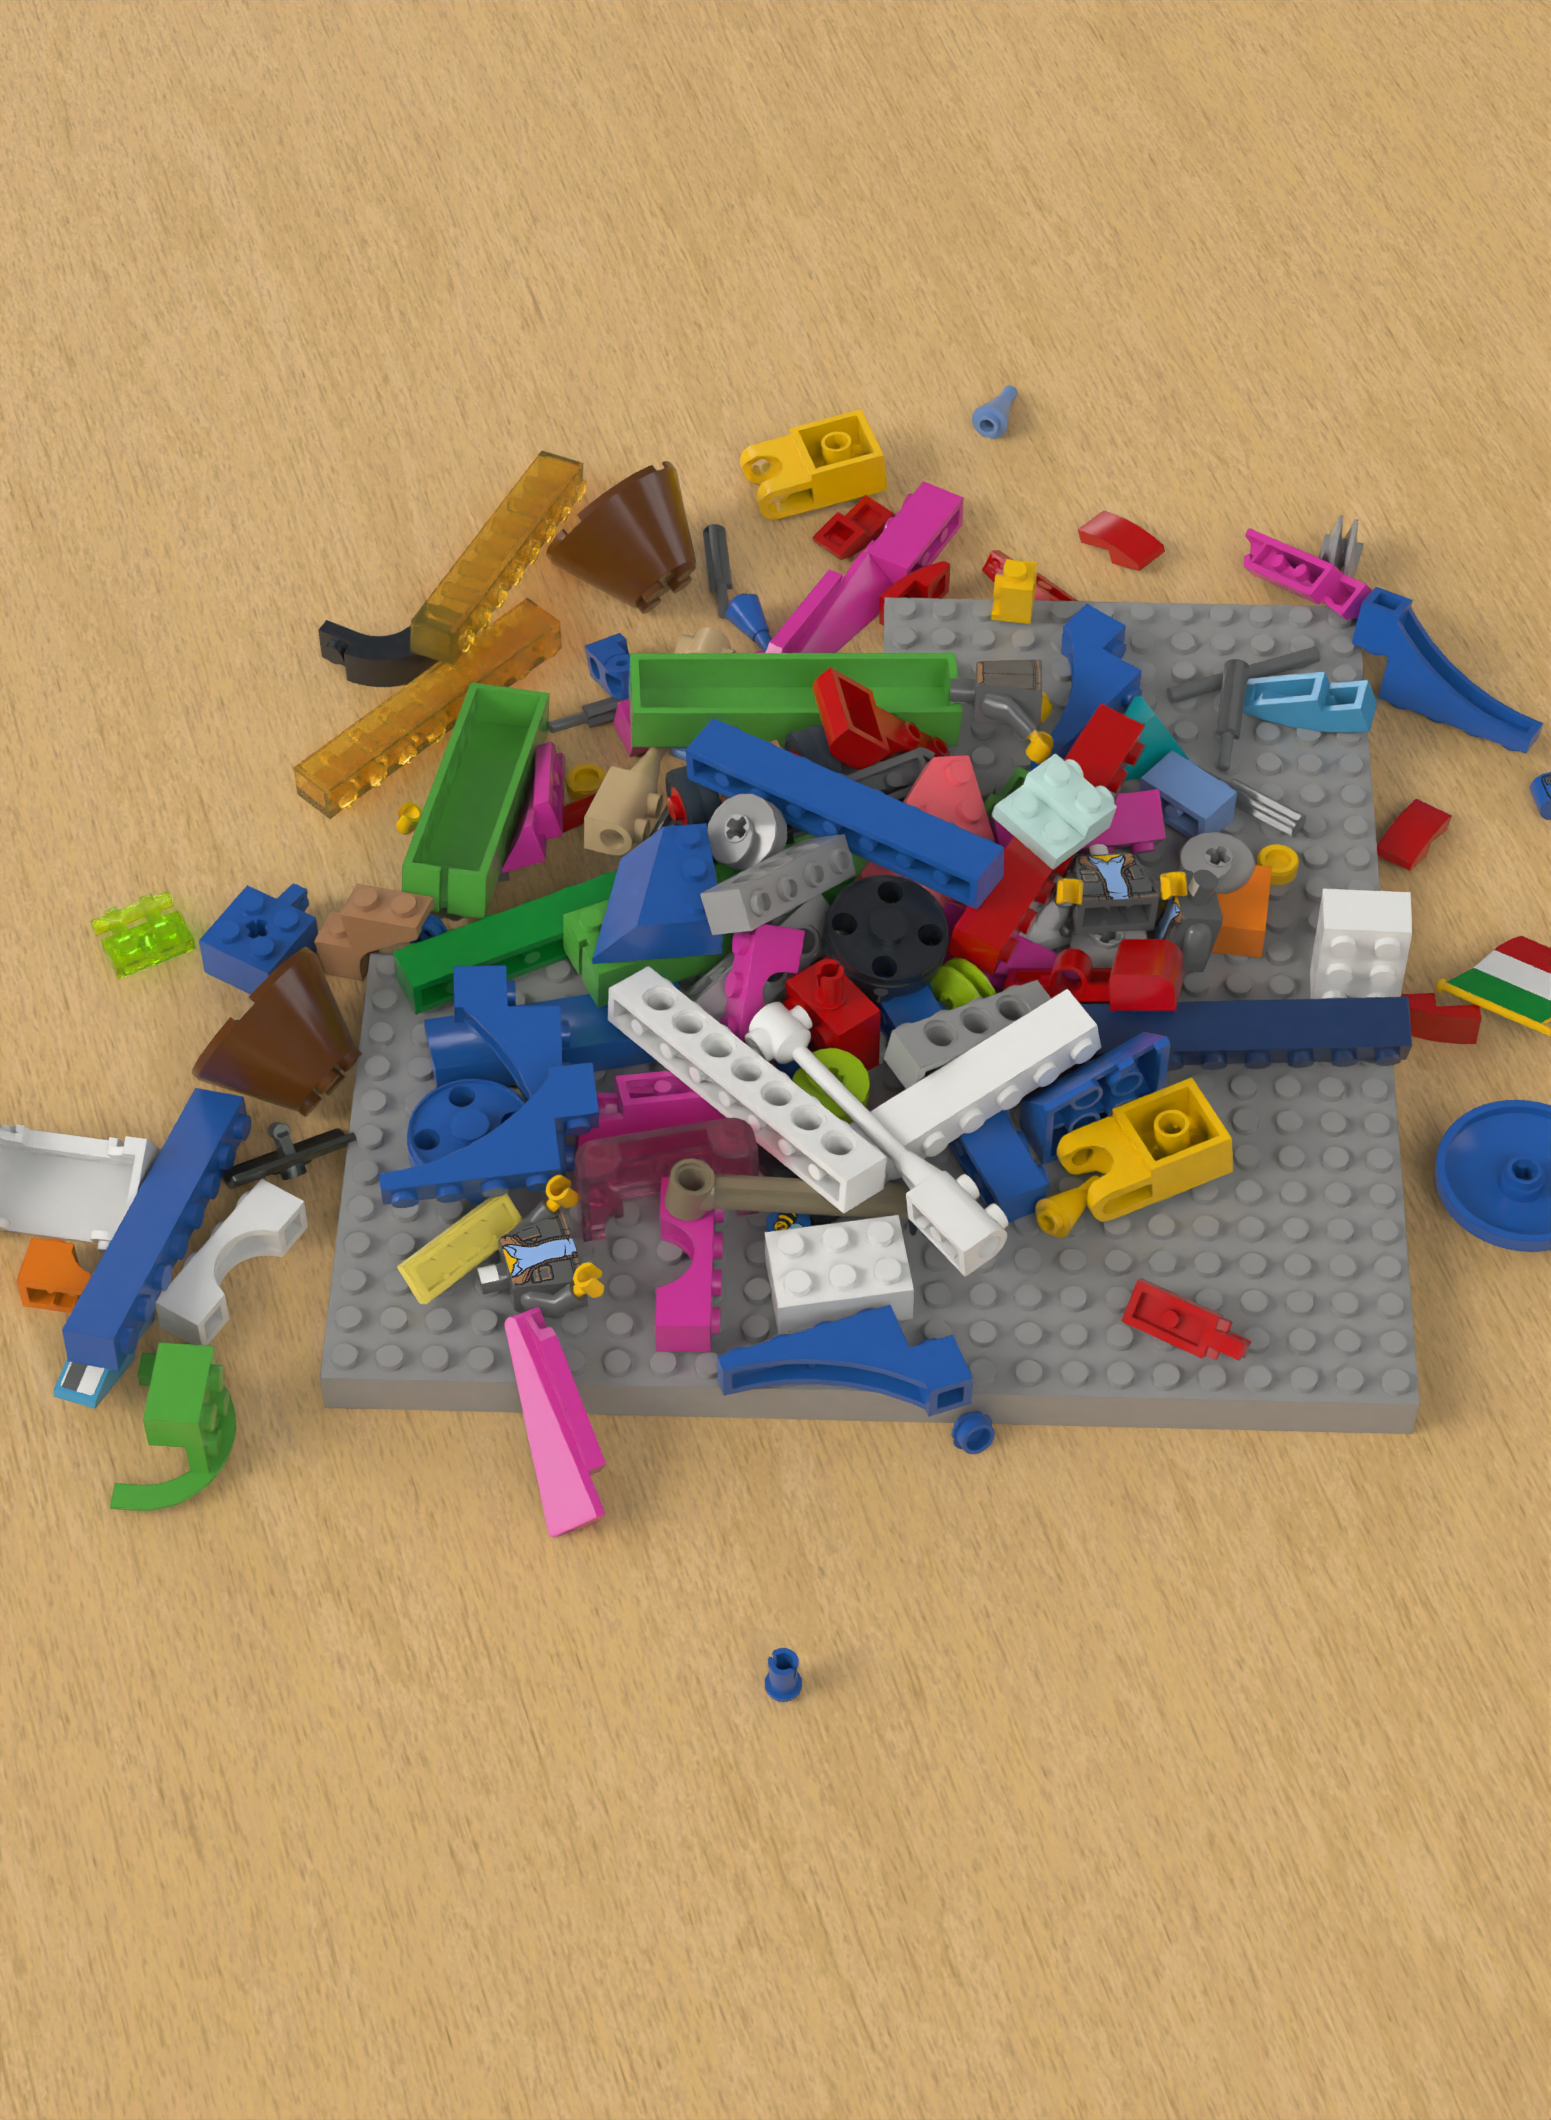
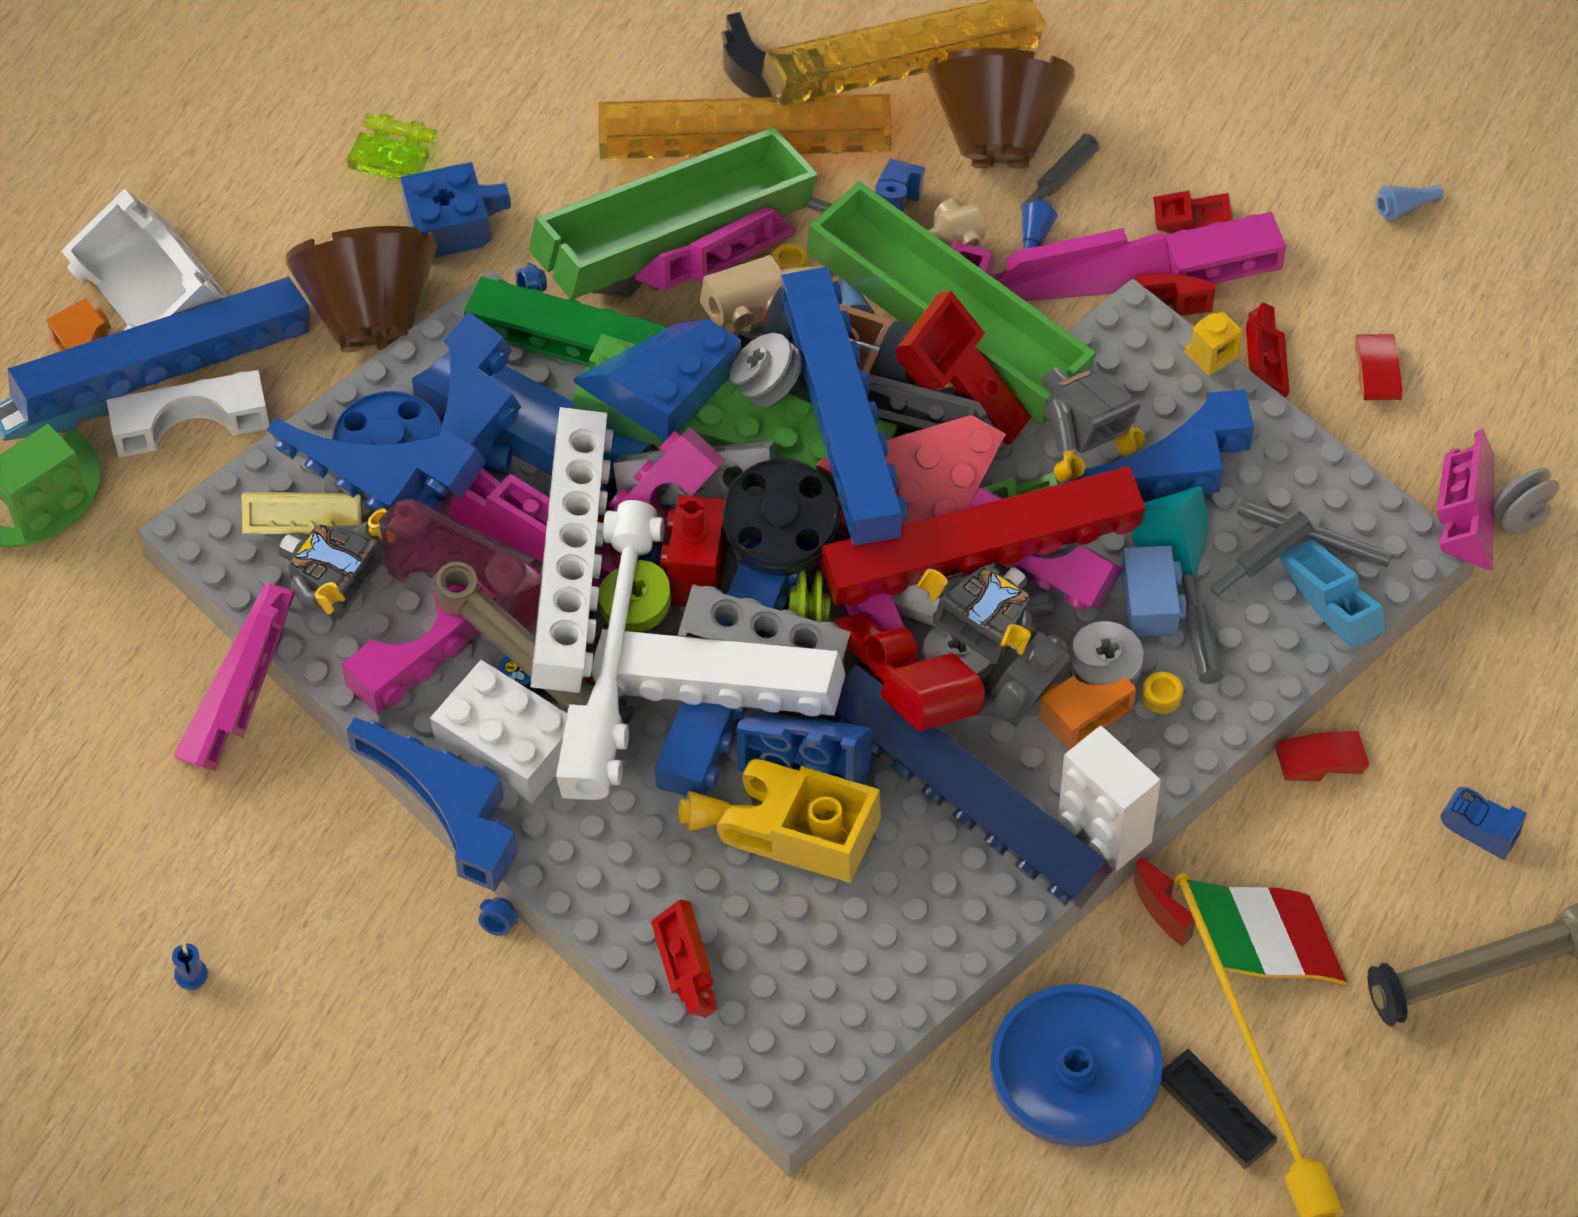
camera: 45 degrees right, 5 degrees up
pearl dark grey shield [222,1122,356,1189] -> none
medium nougat arch [314,884,435,981] -> none
light grey brick [700,834,856,935] -> none
yellow brick [740,409,888,520] -> none
light aqua plate [992,753,1117,870] -> none
blue arch [1352,587,1543,754] -> none

